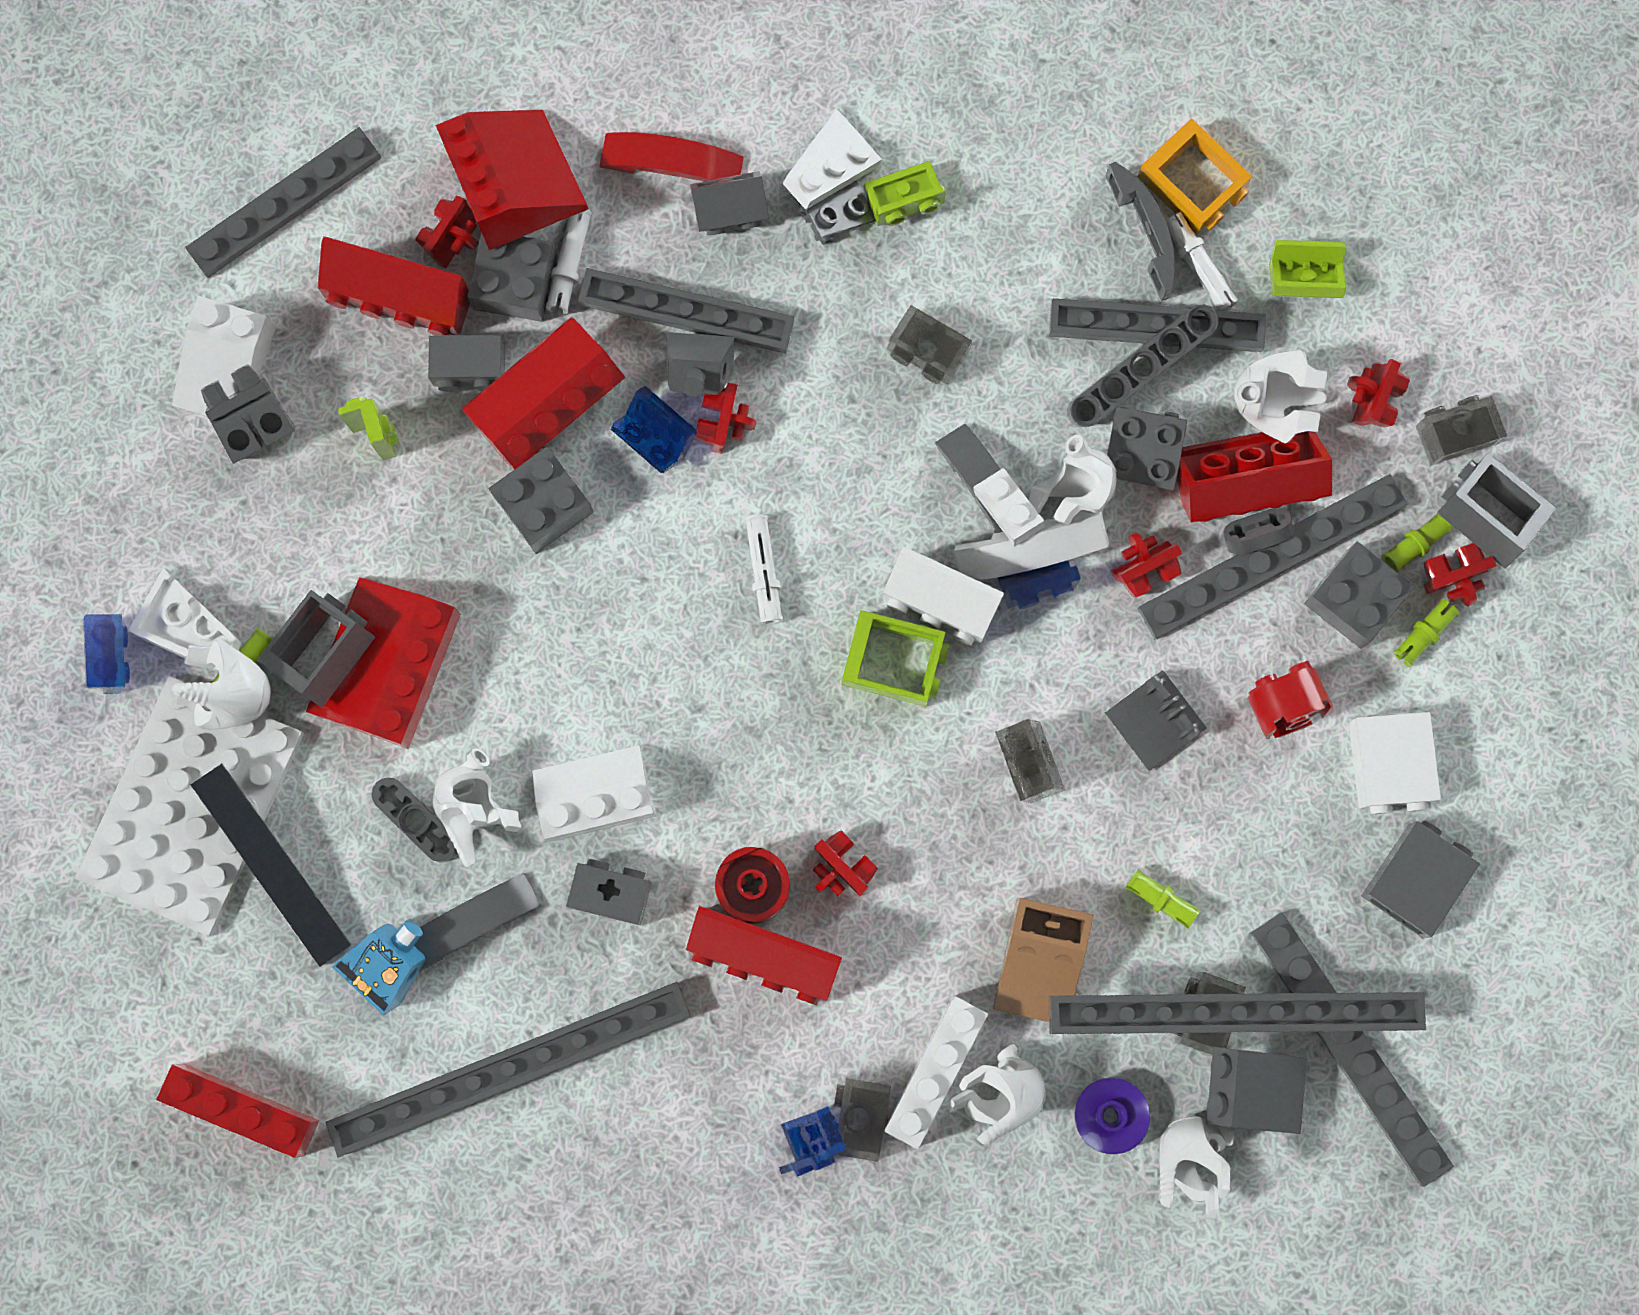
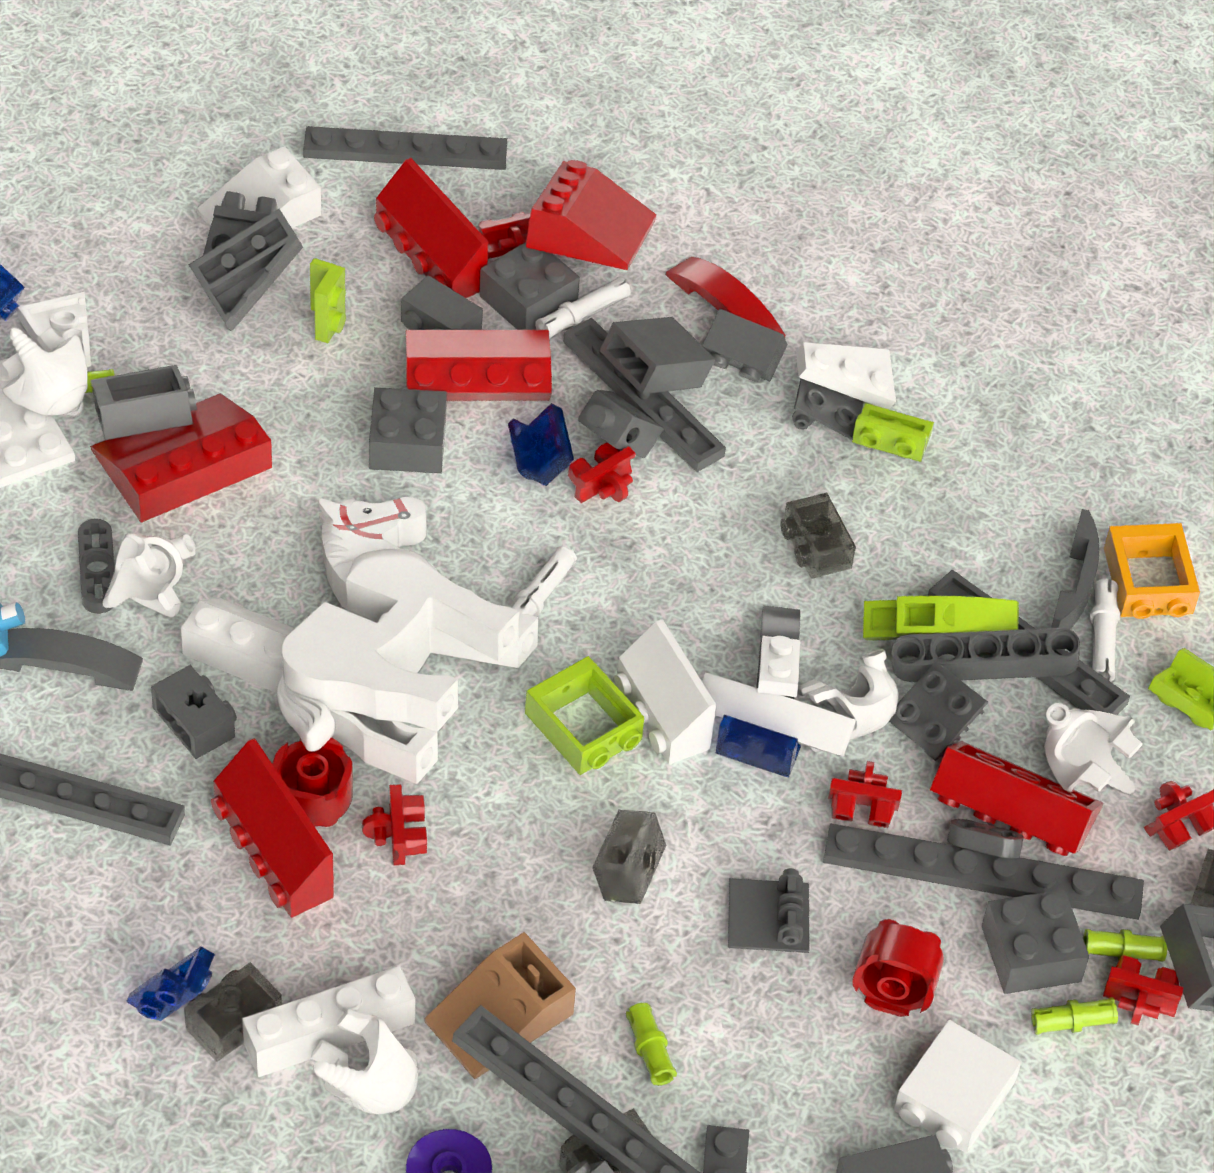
camera: 35 degrees right, 30 degrees down
none -> dark grey wedge [188,208,303,331]
none -> white animal [277,497,538,784]
none -> dark grey brick [599,317,716,394]
none -> lime slope [863,596,1019,641]

